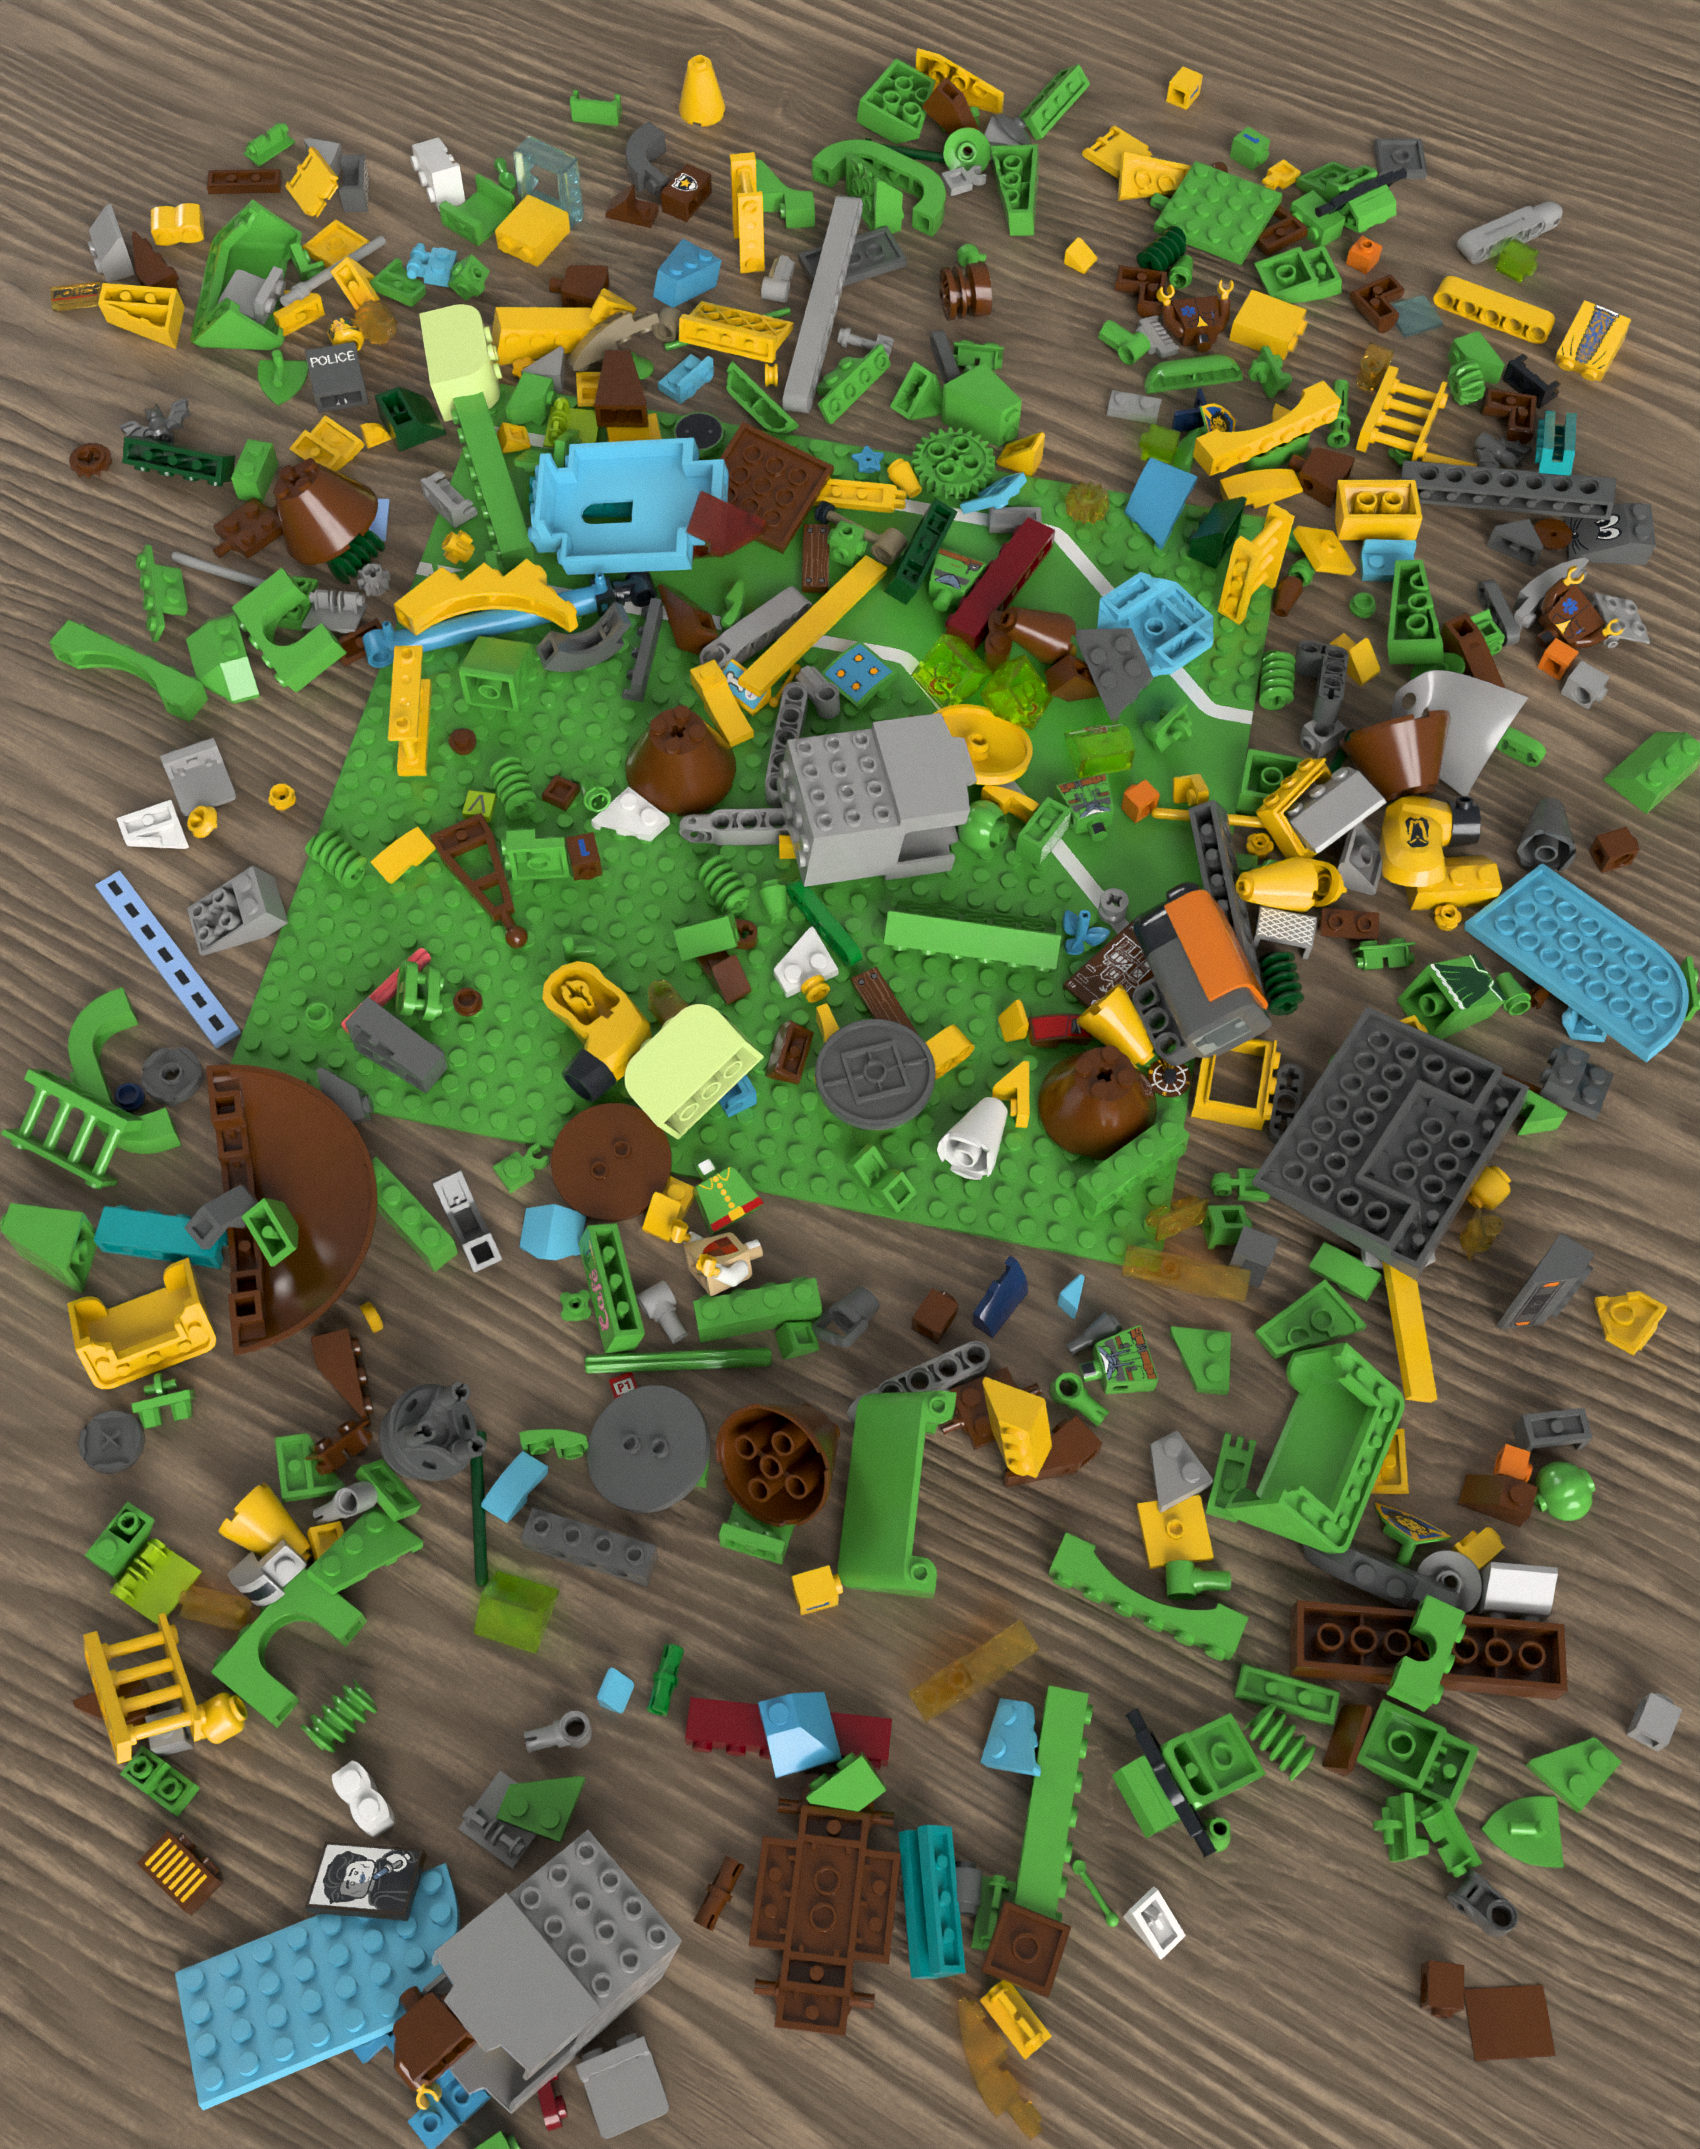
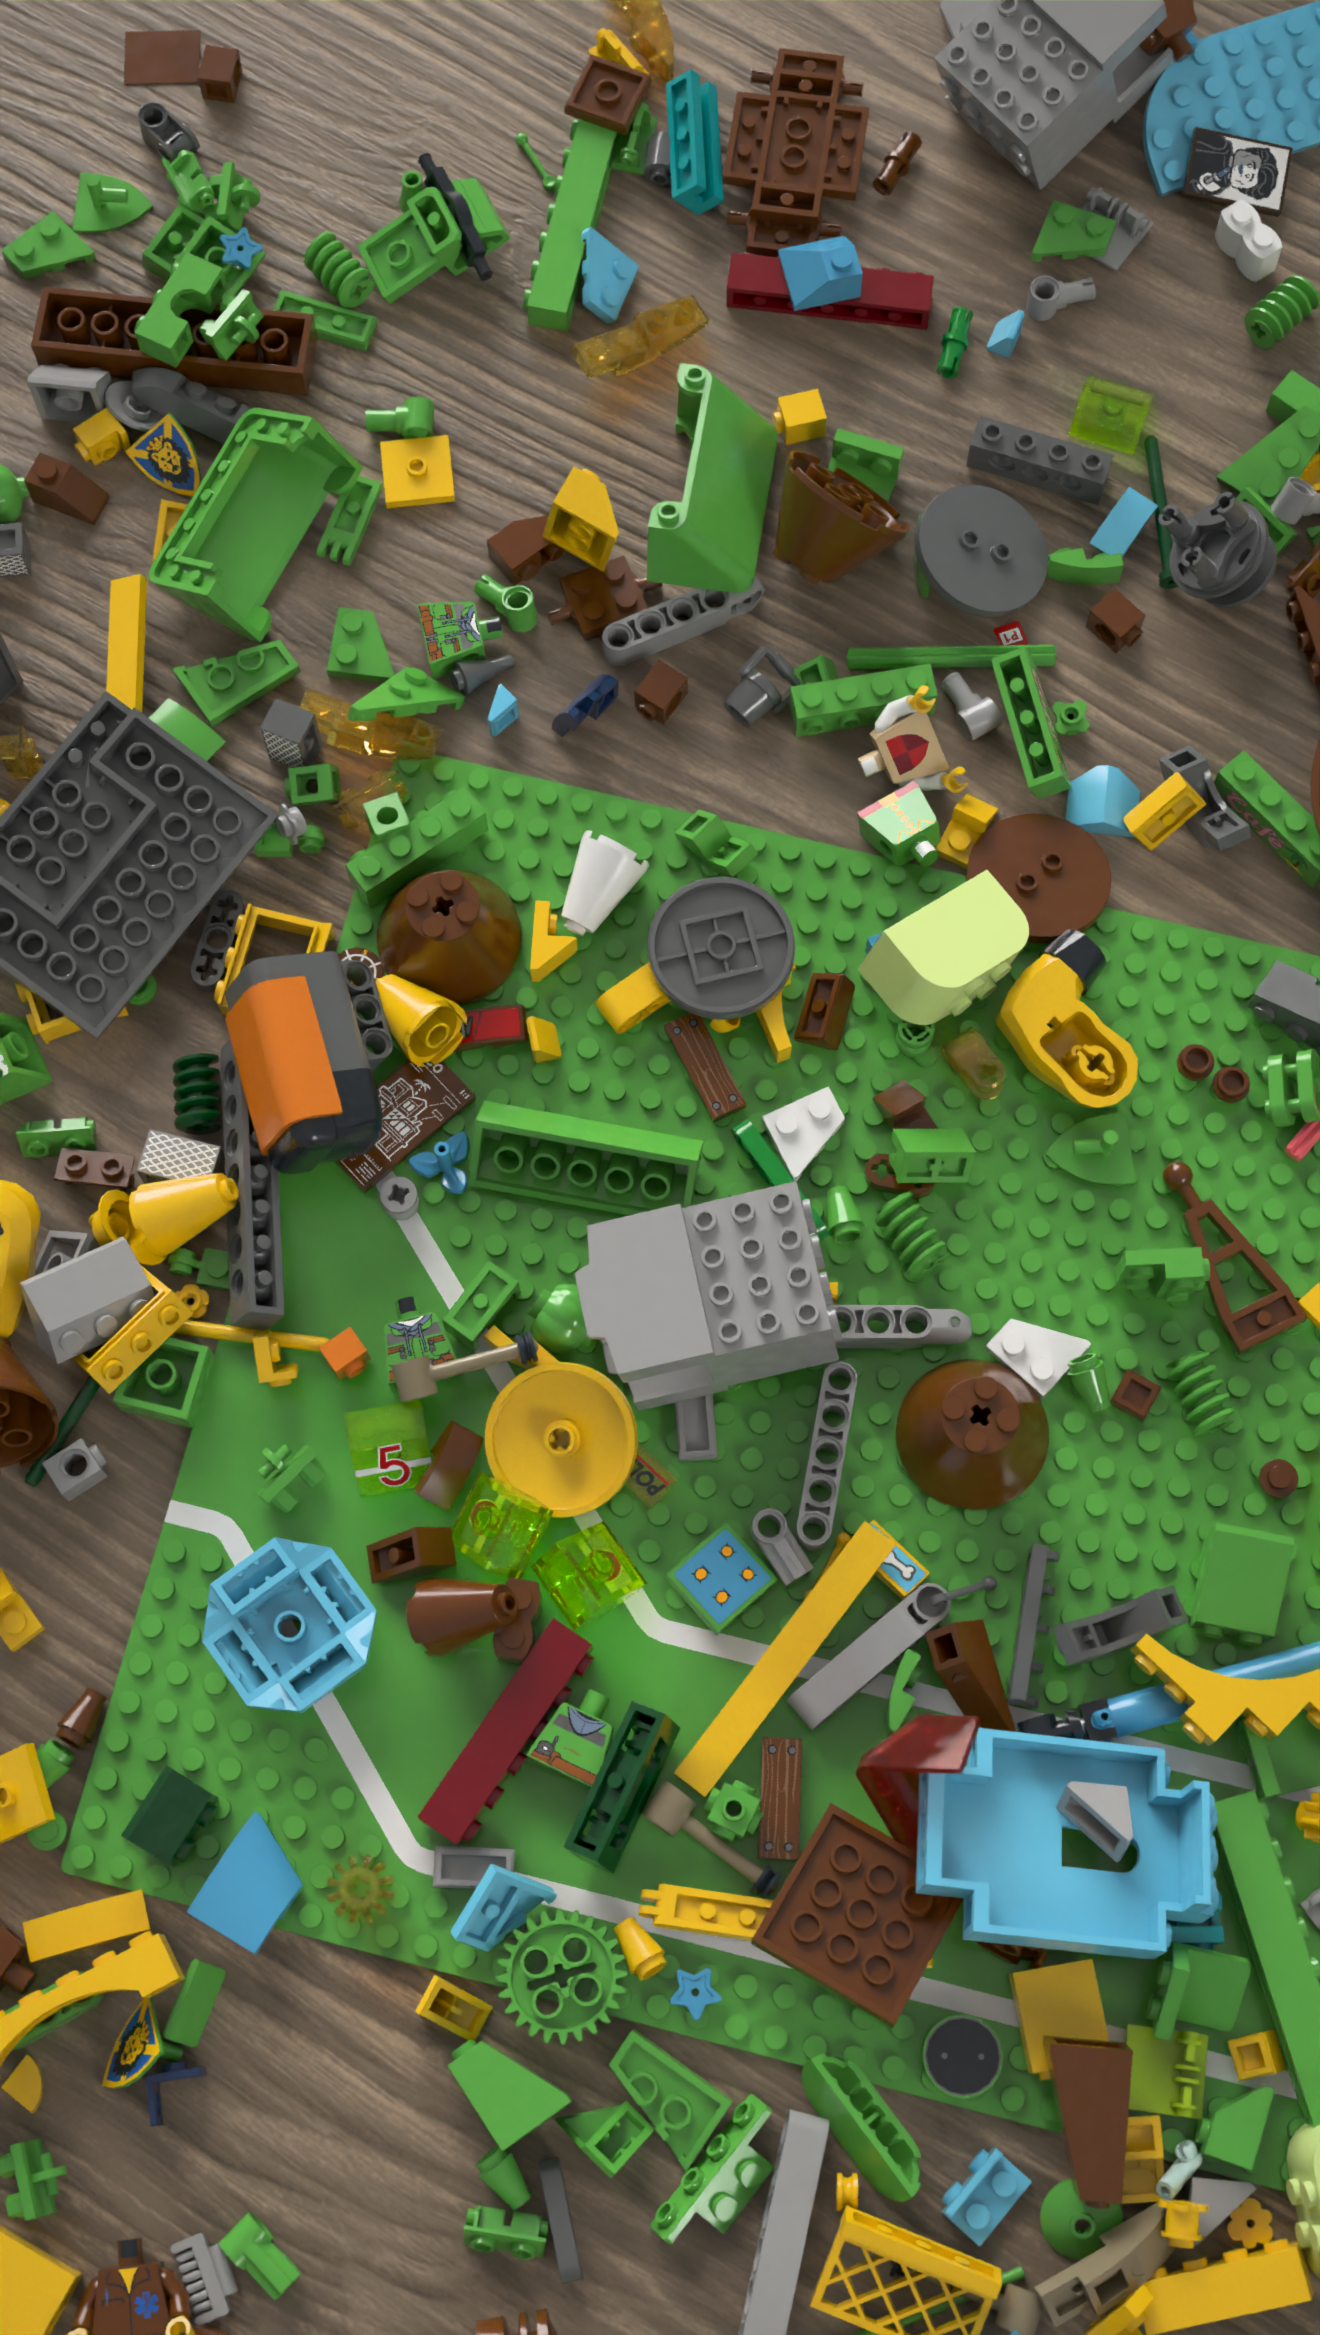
camera: 175 degrees left, 10 degrees up
yellow tile [359,1301,384,1333] -> none
lime tile [462,790,497,822] -> none
bright green plate [492,1144,550,1194] -> none
reddish brown brick [566,832,602,881] -> none
yellow slope [690,659,754,747] -> none
yellow bush [801,975,830,1003] -> none
bright green slope [806,1752,887,1812] -> none
light grey hinge [837,327,894,358] -> none
bright green arch [1048,1532,1249,1661] -> none
dark grey wing [1075,628,1154,723] -> none
light grey plate [1107,390,1161,425] -> none
white slope [1123,1887,1186,1960] -> none
clear neon green brick [1139,423,1181,465] -> none
bright green brick [1144,354,1243,394] -> none
light grey wing [1150,1430,1213,1513] -> none
yellow fence [1218,503,1295,625] -> none
bright green piece [1259,650,1296,711] -> none
dark grey beam [1295,640,1349,725] -> none
reddish brown slope [1322,1705,1373,1777] -> none
orange plate [1492,1444,1533,1483] -> none
none -> bright green hips [199,289,264,360]
none -> dark azure plate [220,228,263,270]
none -> light grey plate [275,804,307,845]
none -> bright green wing [347,666,465,721]
none -> bracket [363,792,410,838]
none -> dark tan piece [391,1331,539,1403]
none -> reddish brown slope [414,1420,483,1511]
none -> bright green wing [609,2028,733,2172]
none -> dark grey hinge [930,1576,997,1607]
none -> light grey slope [1056,1781,1133,1862]
none -> reddish brown brick [1086,588,1145,653]
none -> yellow slope [1123,772,1206,851]
none -> light aqua arm [1156,2140,1202,2200]
none -> yellow brick [1158,2199,1208,2248]
none -> reddish brown plate [1177,1044,1214,1081]

